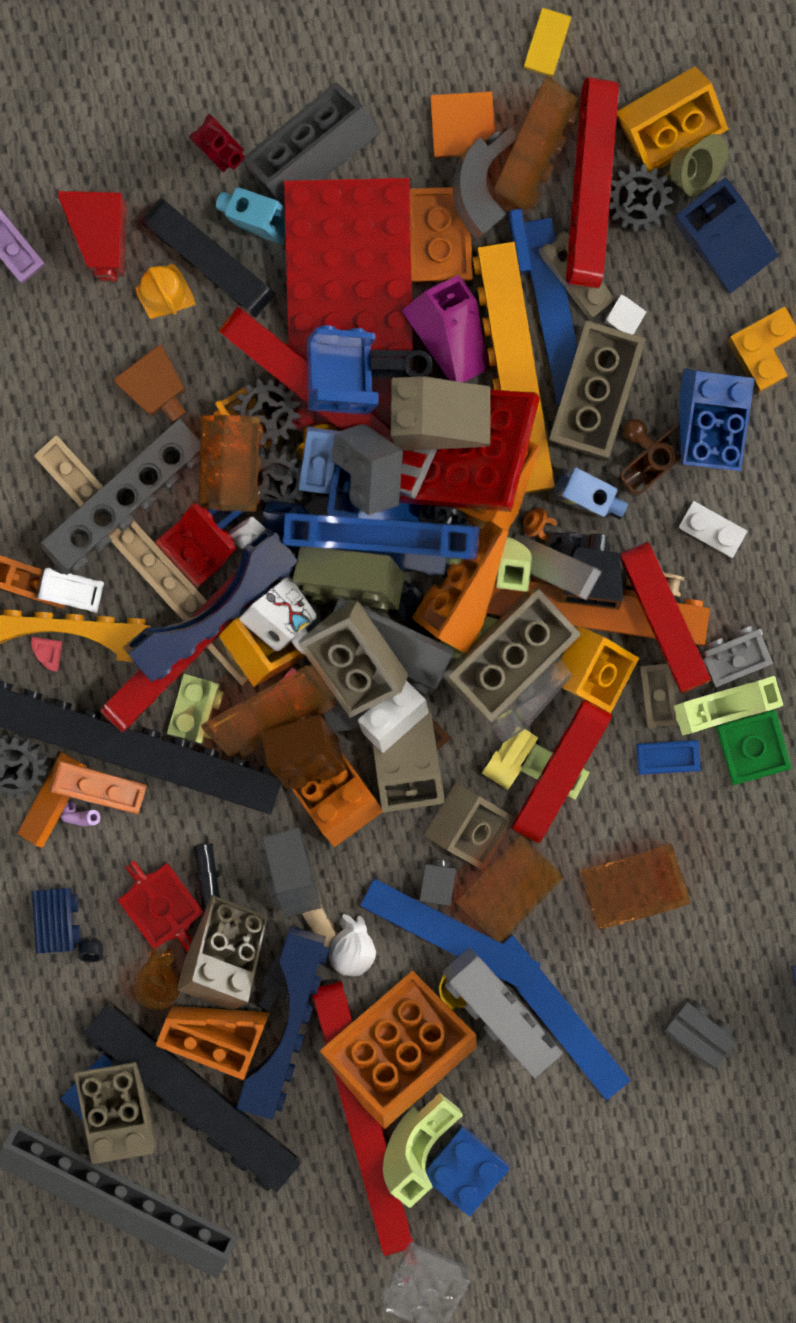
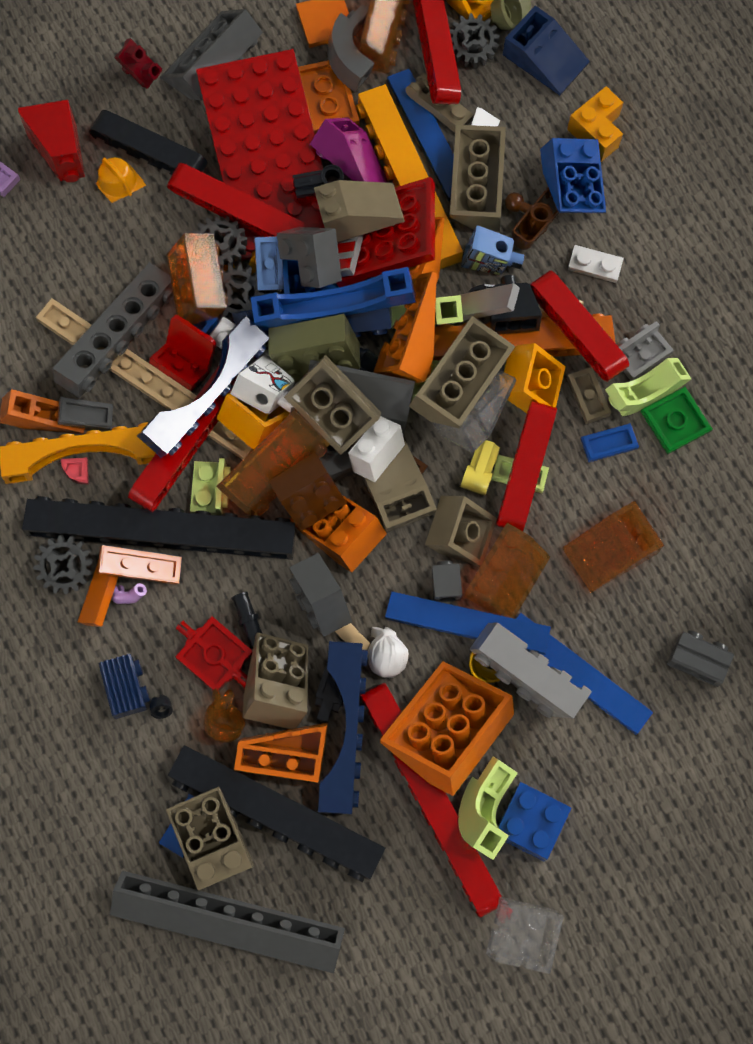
camera: 15 degrees left, 15 degrees down
dark orange torso [114,344,187,423] -> none
medium azure torso [216,187,286,245] -> none
blue panel [307,325,379,415] -> none
blue tile [508,209,532,276] -> none
orange plate [523,507,557,541] -> none

